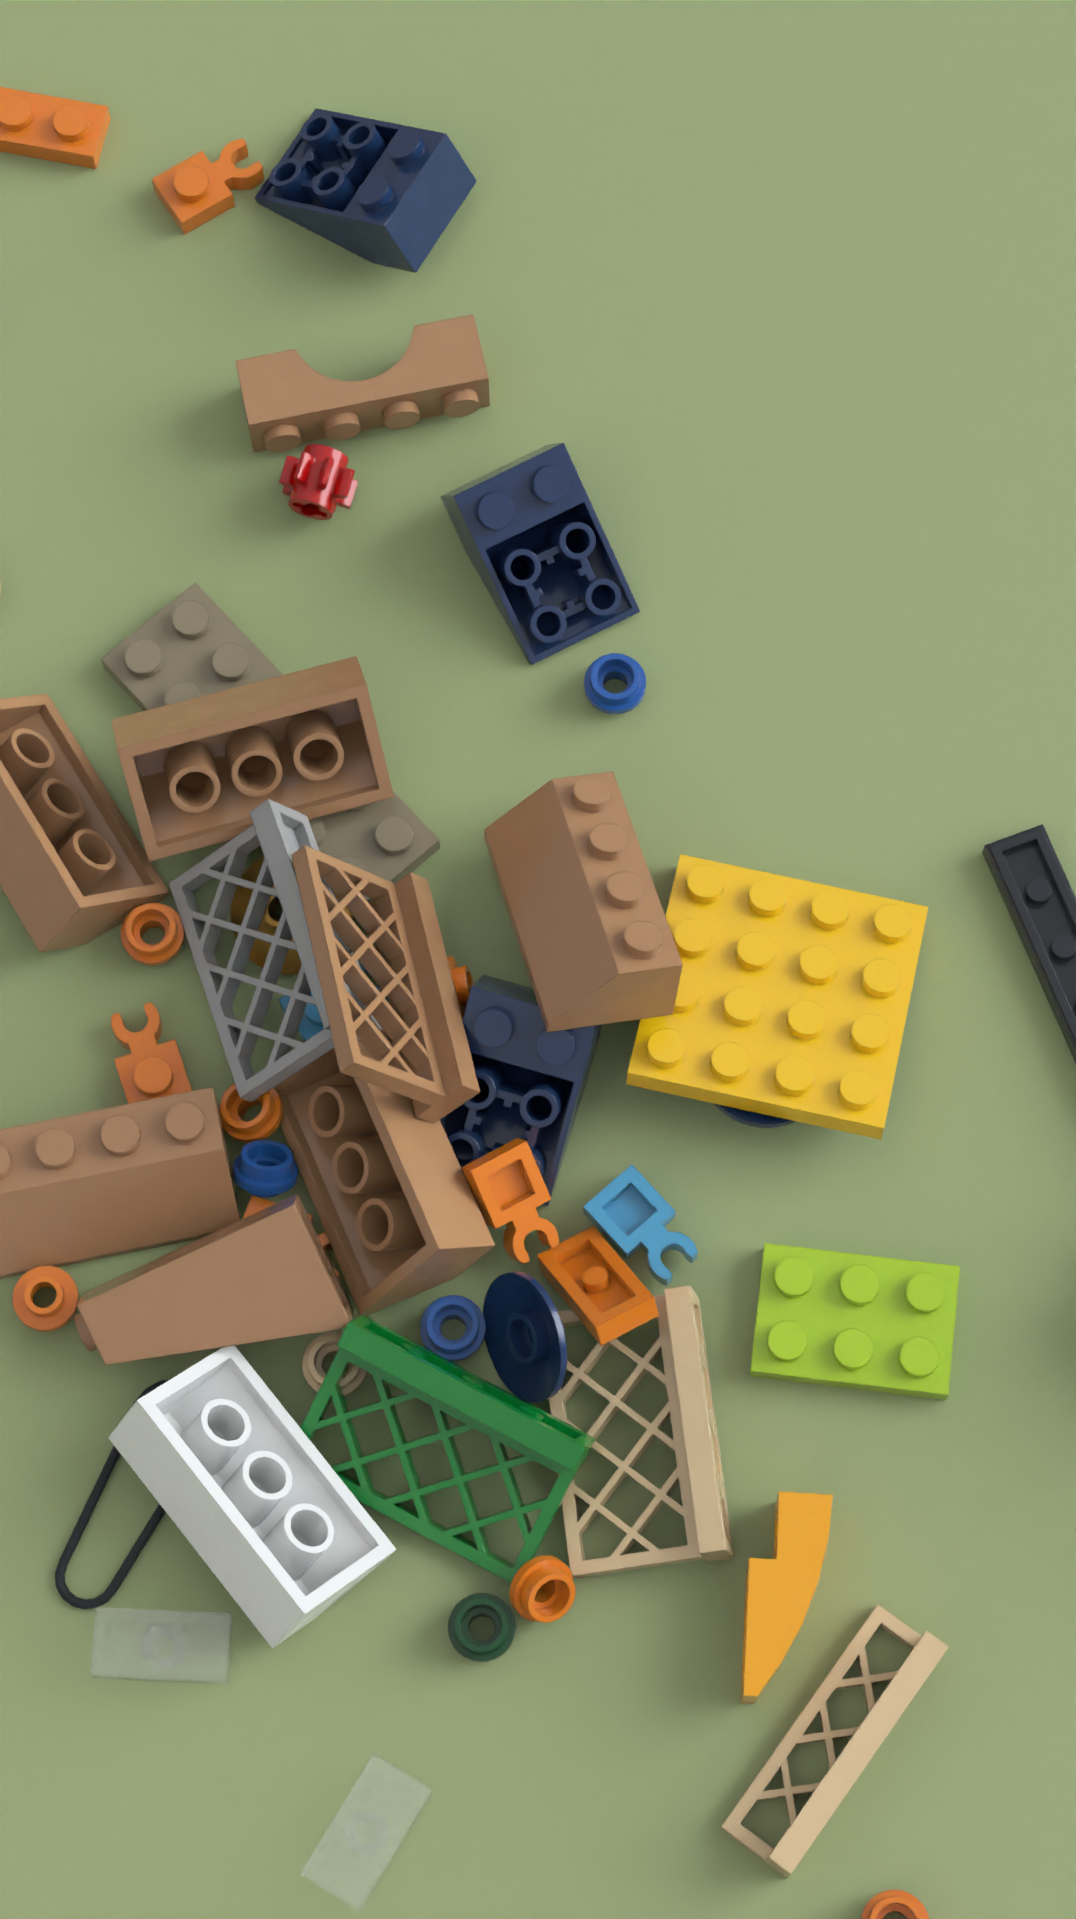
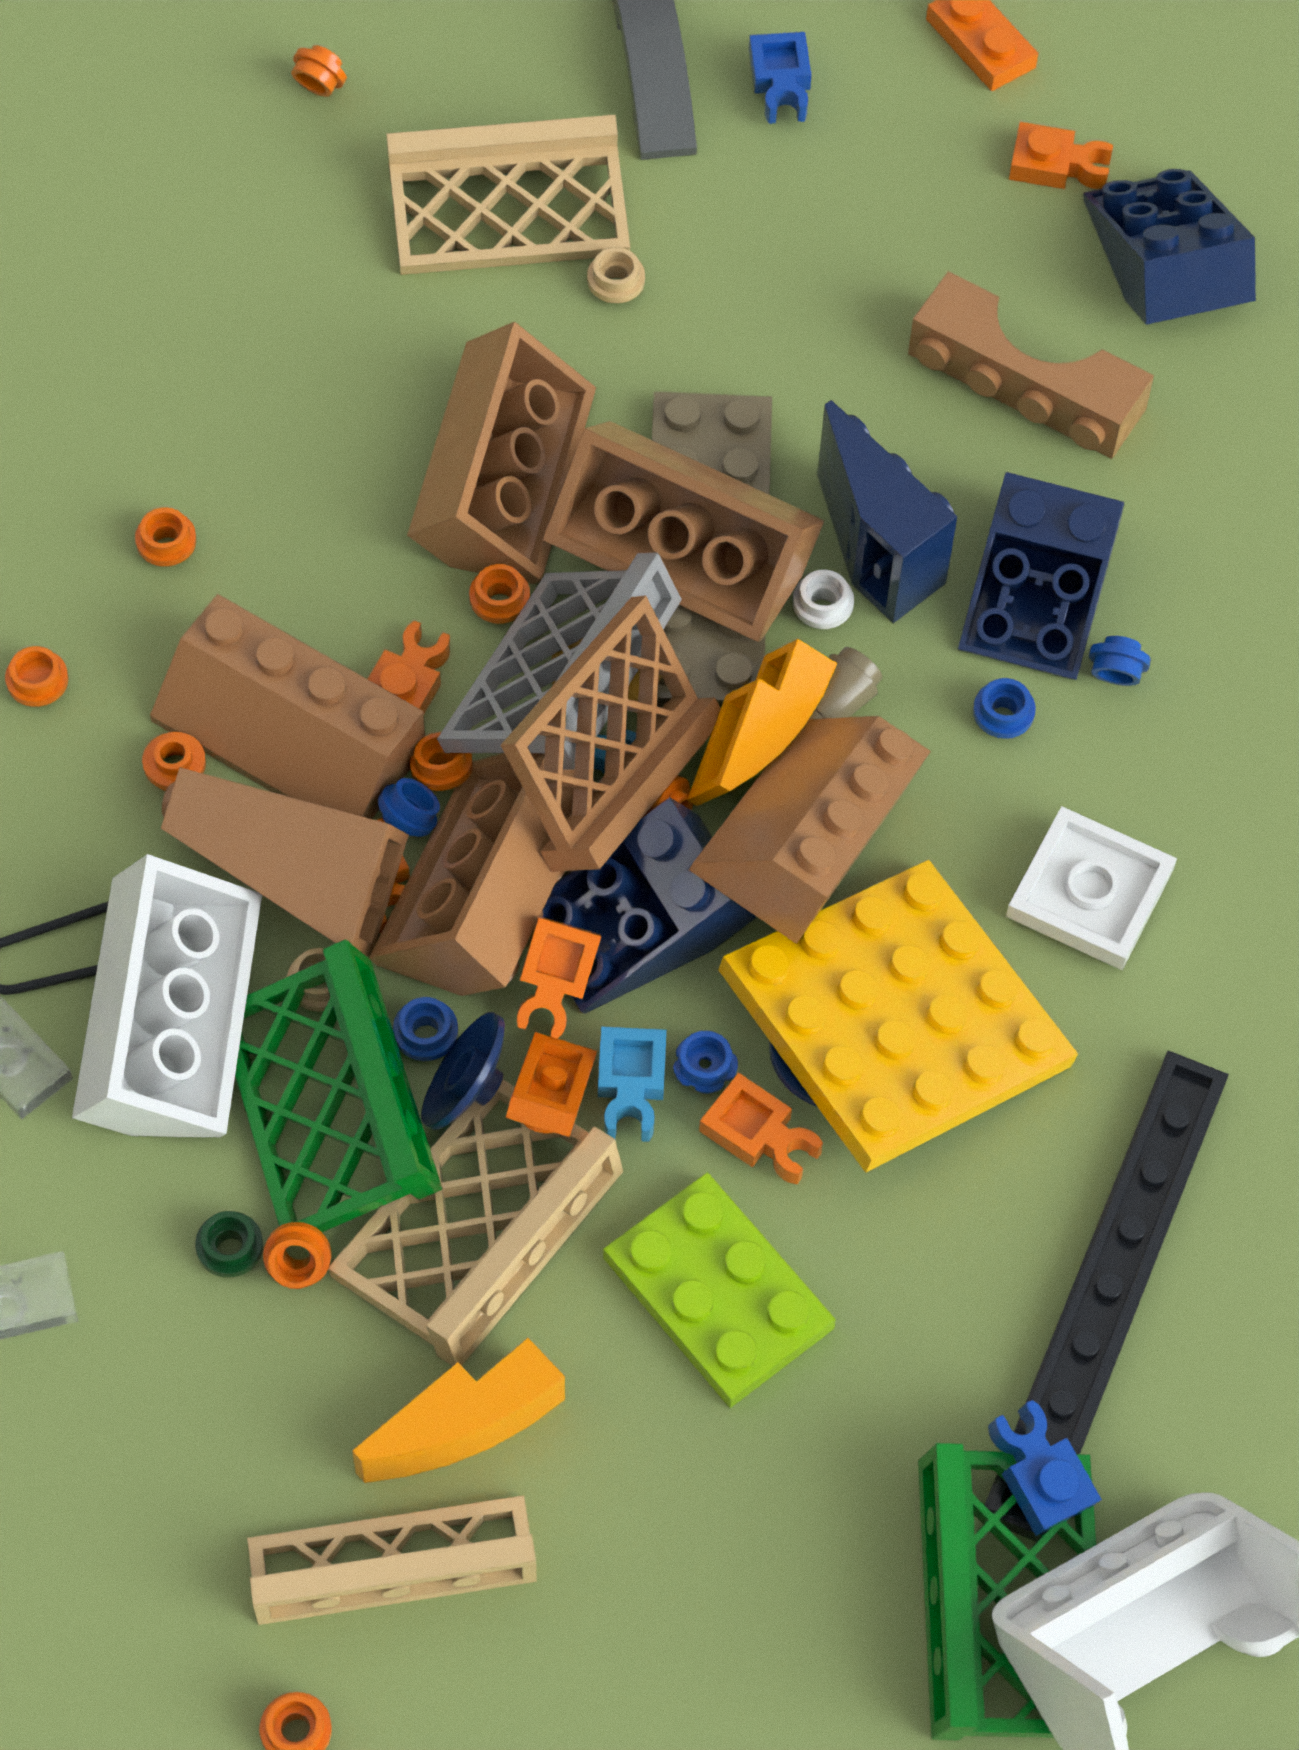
camera: 40 degrees right, 10 degrees down
red gear [278,444,358,520] -> none
none -> blue plate [673,1031,738,1094]
none -> light orange slope [687,639,837,806]
none -> orange plate [699,1072,823,1184]
none -> white plate [793,569,854,629]
none -> dark tan cone [809,647,882,719]
none -> dark blue slope [817,400,958,623]
none -> white plate [1006,806,1177,970]
none -> blue plate [1089,636,1151,686]

